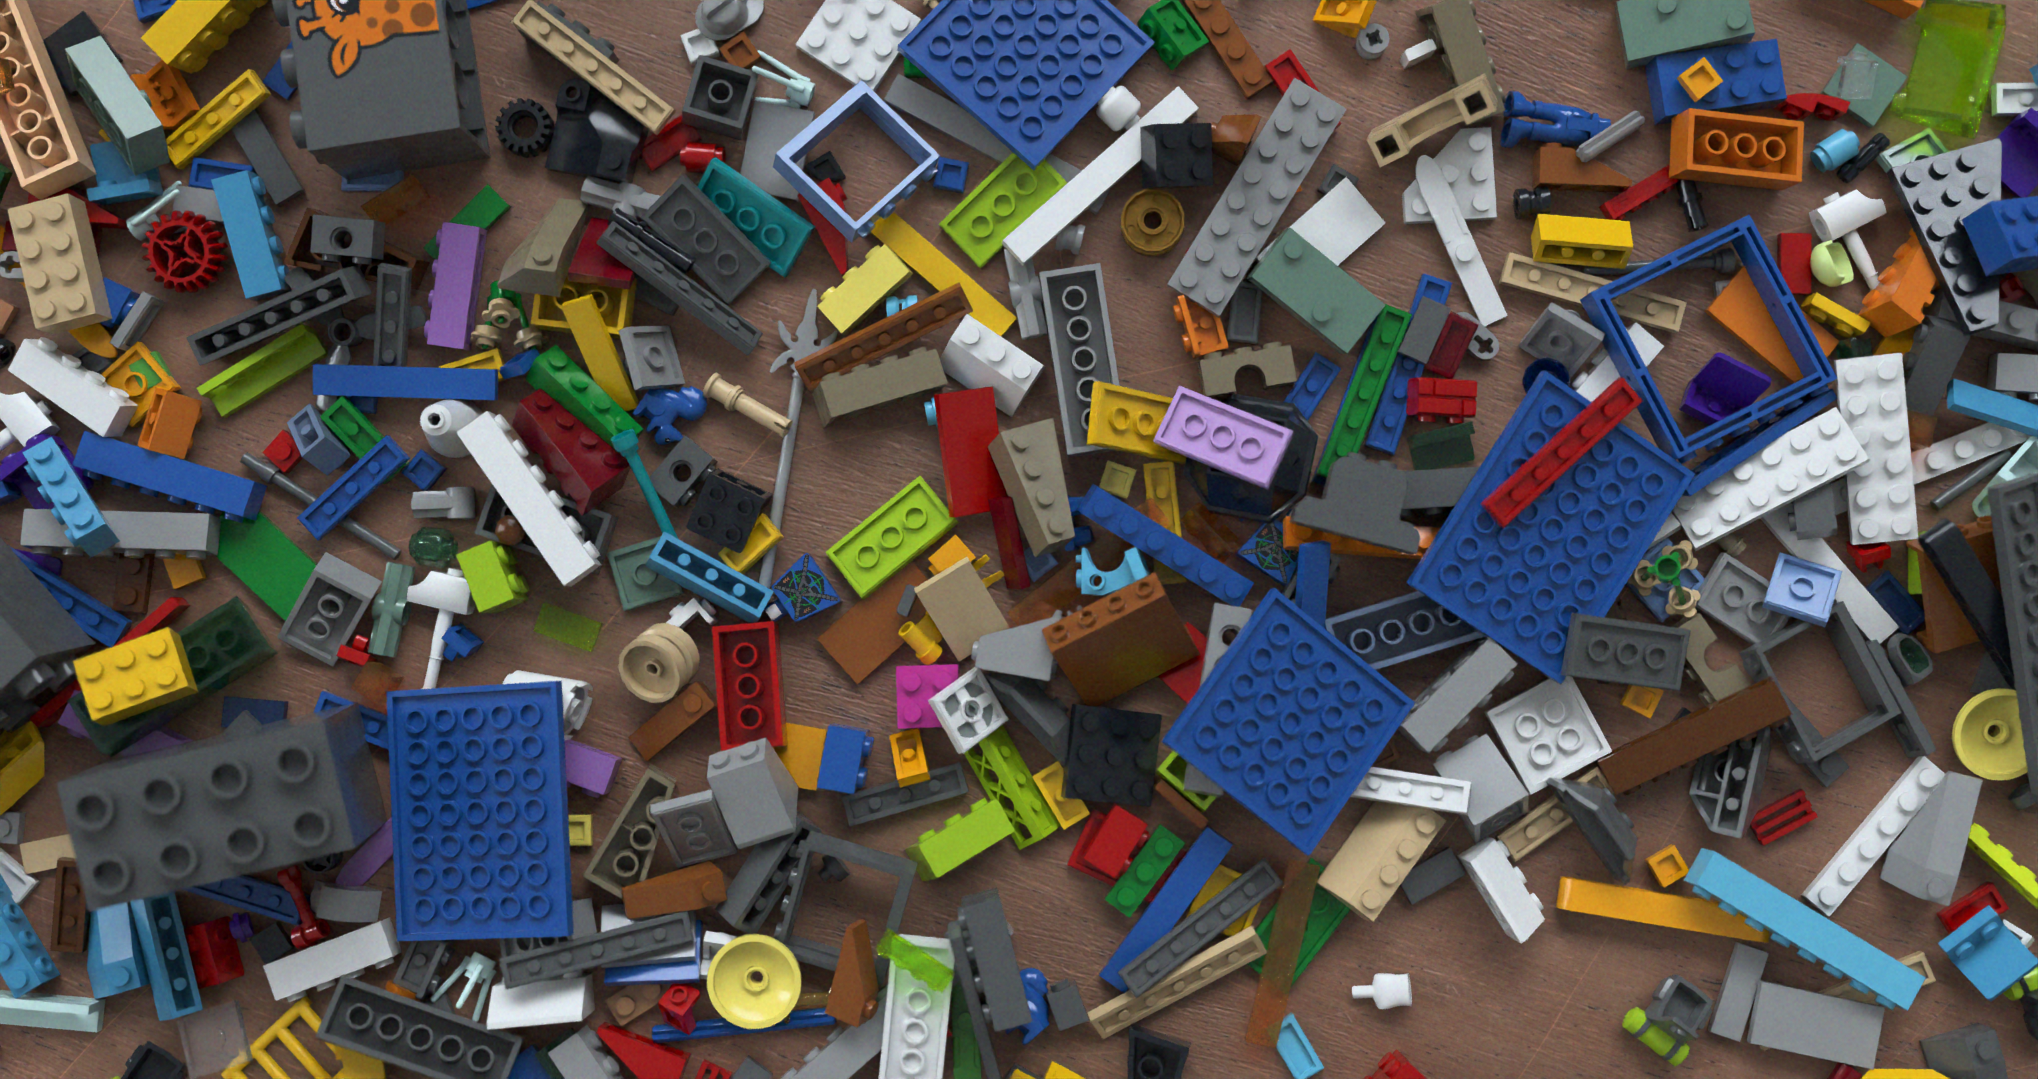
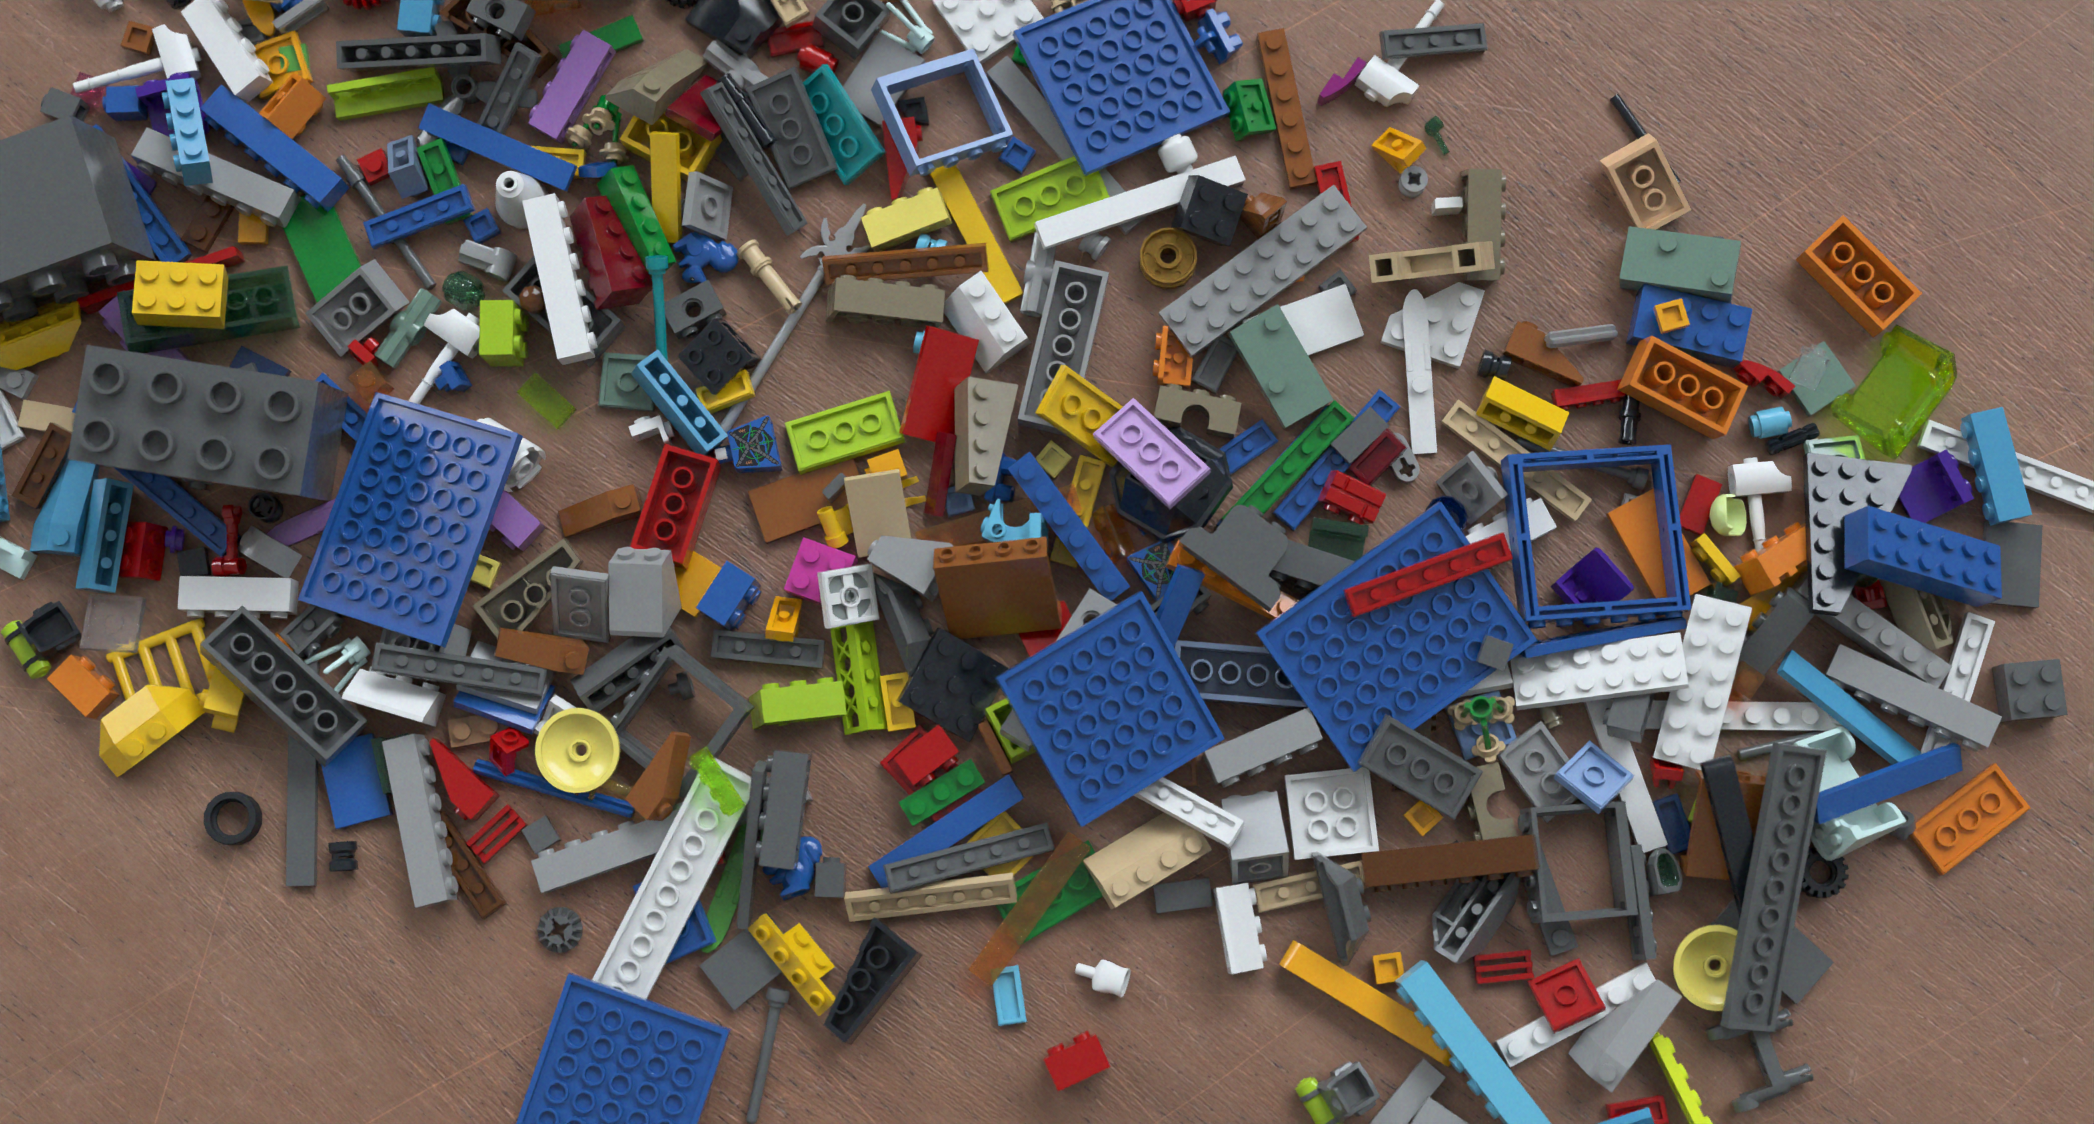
camera: 20 degrees right, 5 degrees down
tan wheel [618,623,700,703] -> none
blue piece [1500,91,1611,148] -> none
none -> dark grey tile [1476,635,1514,671]
none -> red tile [1527,958,1606,1034]

